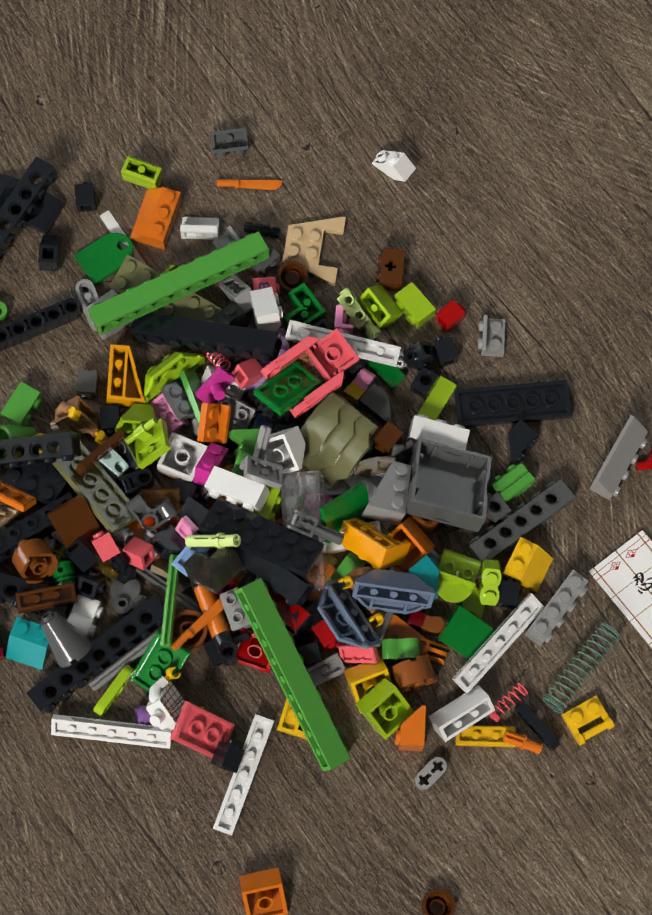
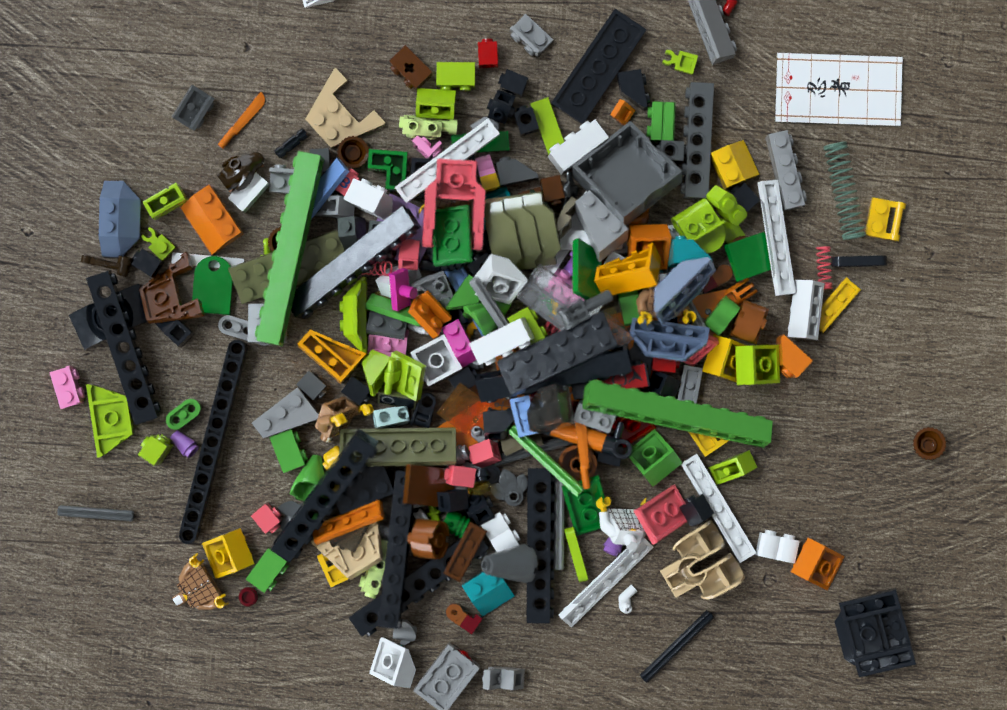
camera: 50 degrees left, 15 degrees up
reddish brown tile [75,429,125,475] -> none
dark grey piece [125,493,178,531] -> none
bright pink tile [175,515,199,539] -> none
yellowish green pin [185,533,241,549] -> none
light grey bracket [239,455,283,489] -> none
light grey beam [414,757,447,790] -> none
orange axle [503,731,543,754] -> none
none -> dark brown brick [80,254,133,277]
none -> sand blue wedge [99,181,141,257]
none -> reddish brown wing [139,252,205,324]
none -> lime plate [141,227,176,261]
none -> dark brown animal [217,152,264,192]
none -> light grey wedge [252,387,319,438]
none -> medium blue tile [311,158,350,219]
none -> orange plate [610,99,635,125]
none -> white arm [619,585,637,614]
none -> bright green slope [625,429,682,487]
none -> black axle [640,610,714,683]
none -> tan piece [660,520,745,599]
none -> lime plate [662,50,698,75]
none -> lime slope [709,450,757,485]
none -> white brick [755,530,800,564]

